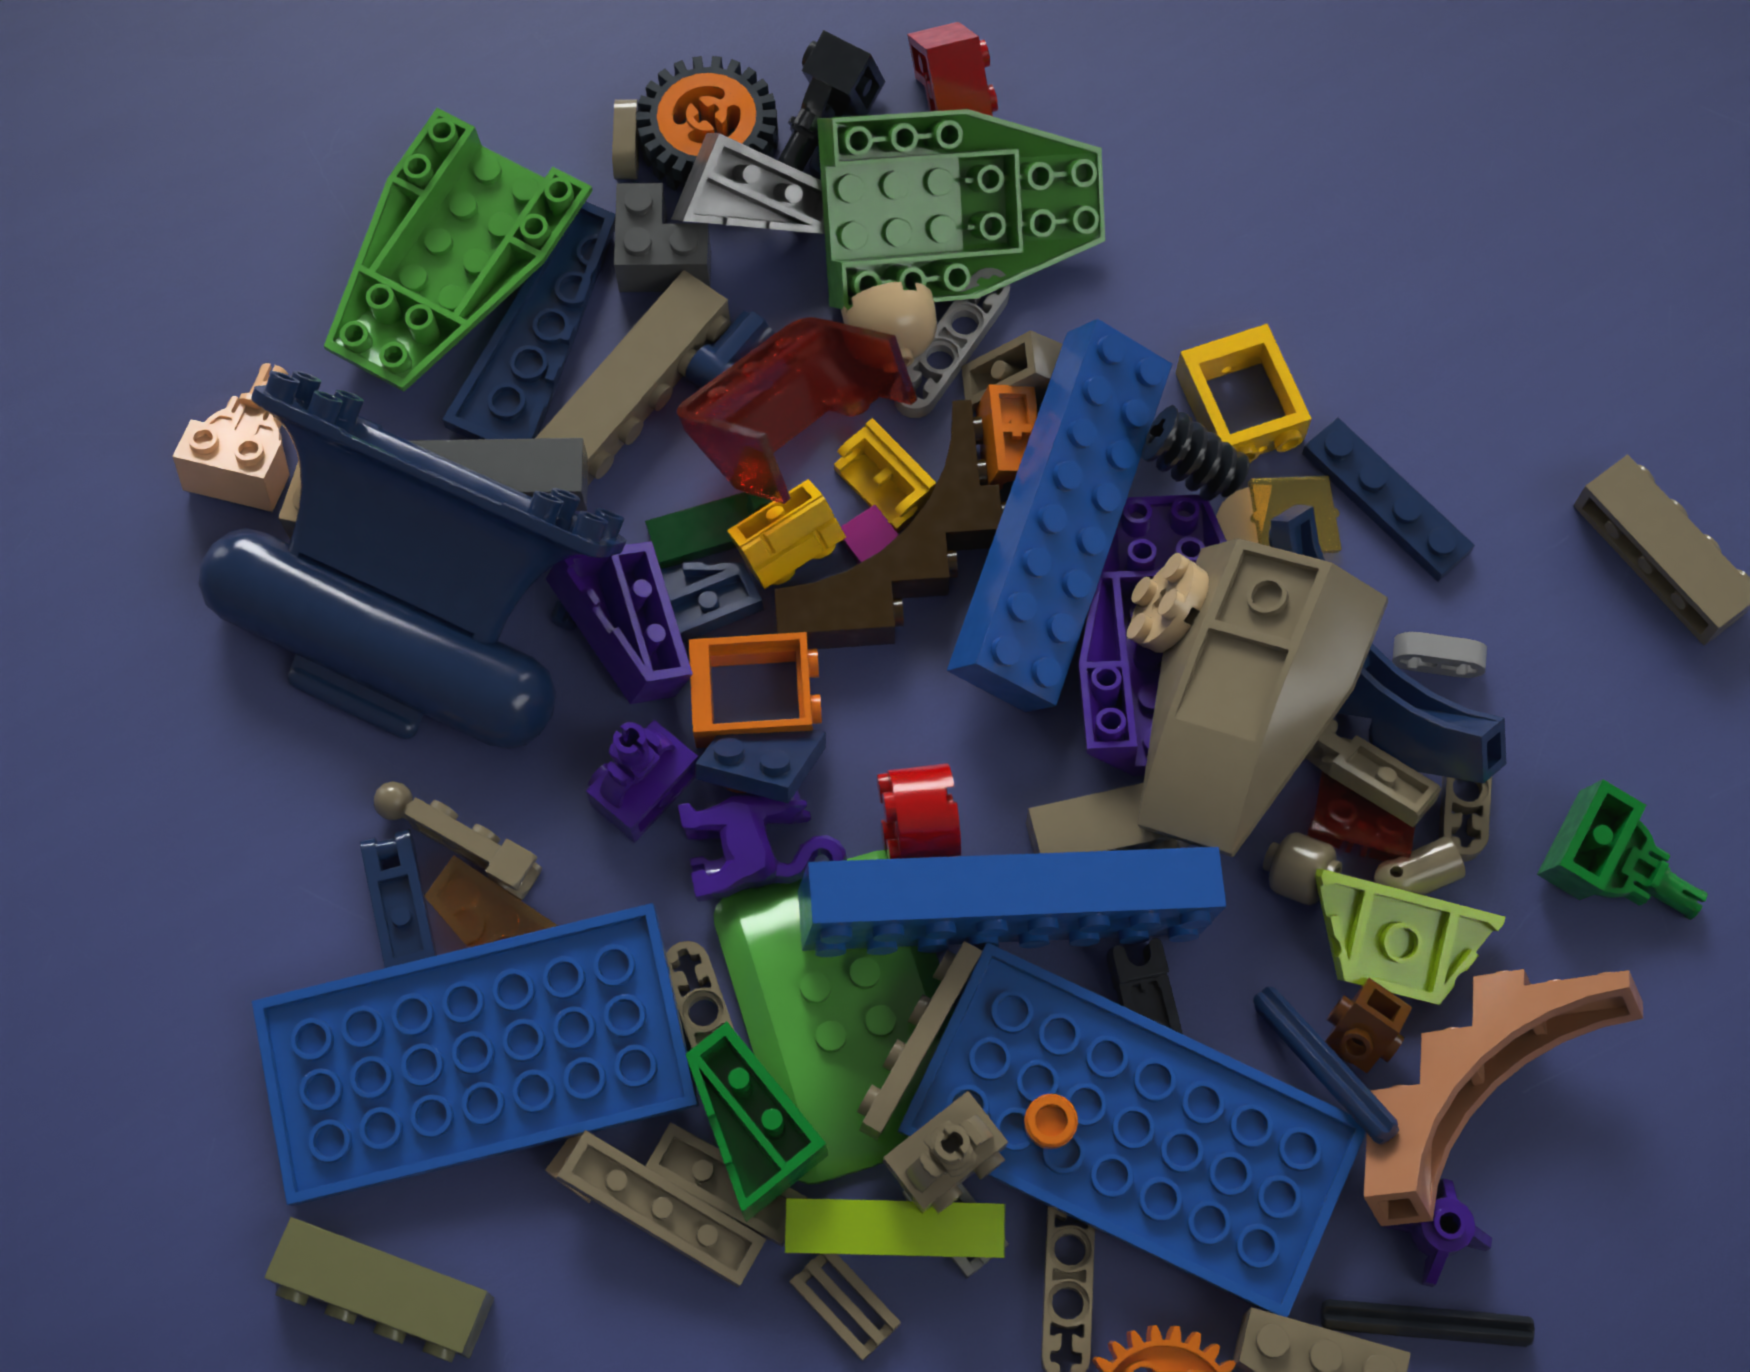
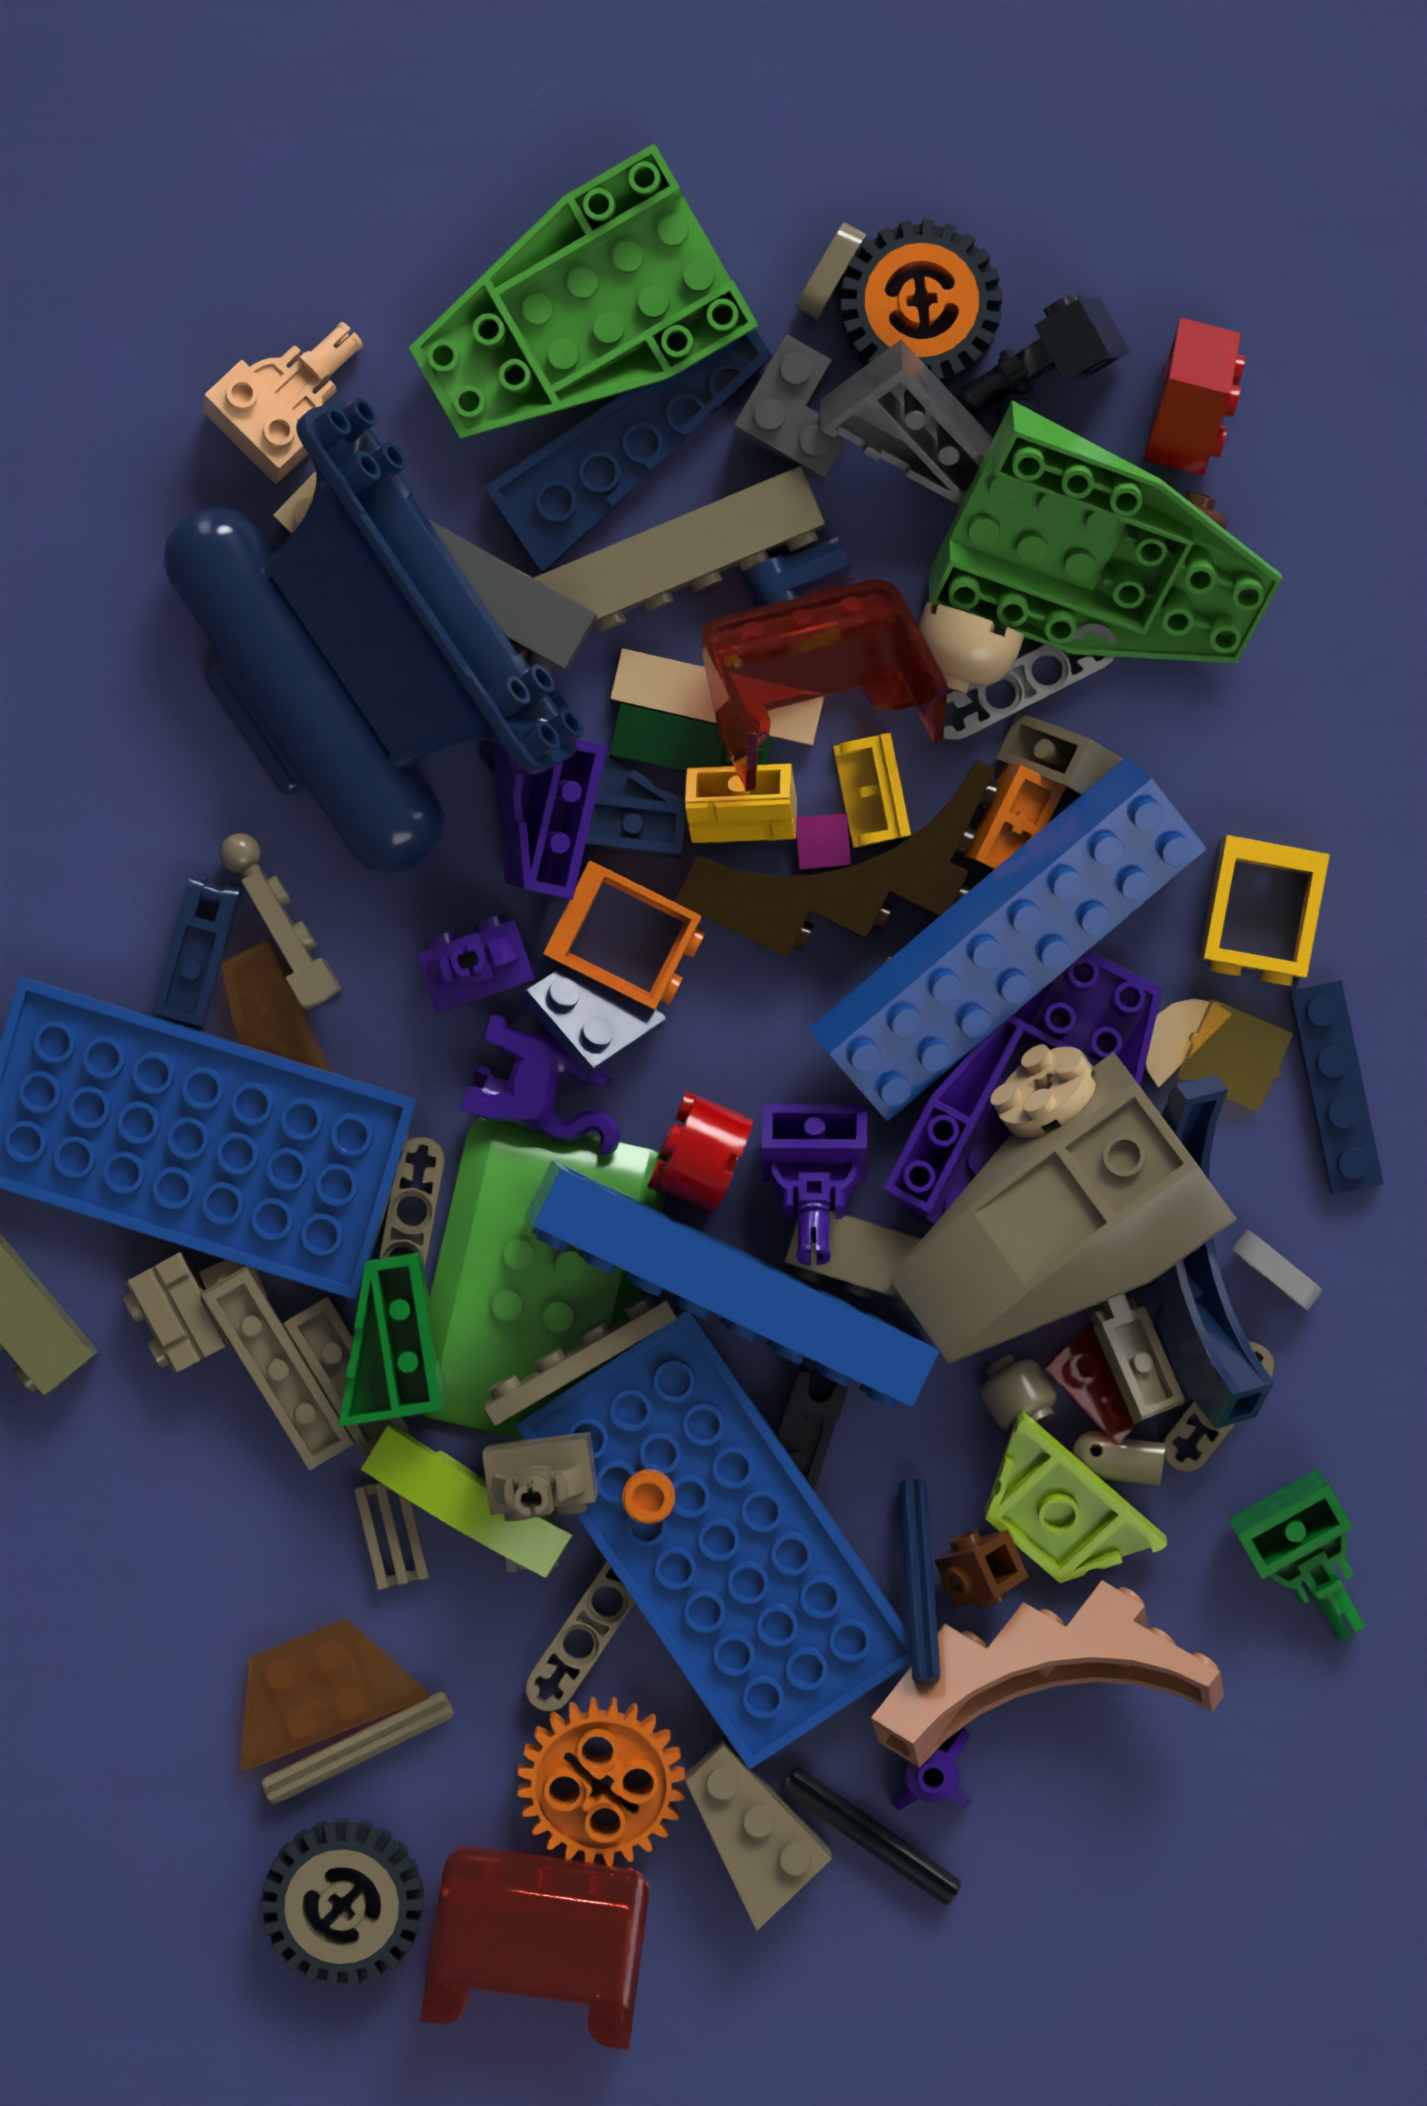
camera: 30 degrees right, 20 degrees up
black piece [1141,405,1250,501] -> none
none -> dark tan brick [123,1250,231,1374]
none -> tan tile [610,648,824,746]
none -> dark purple brick [762,1104,867,1265]

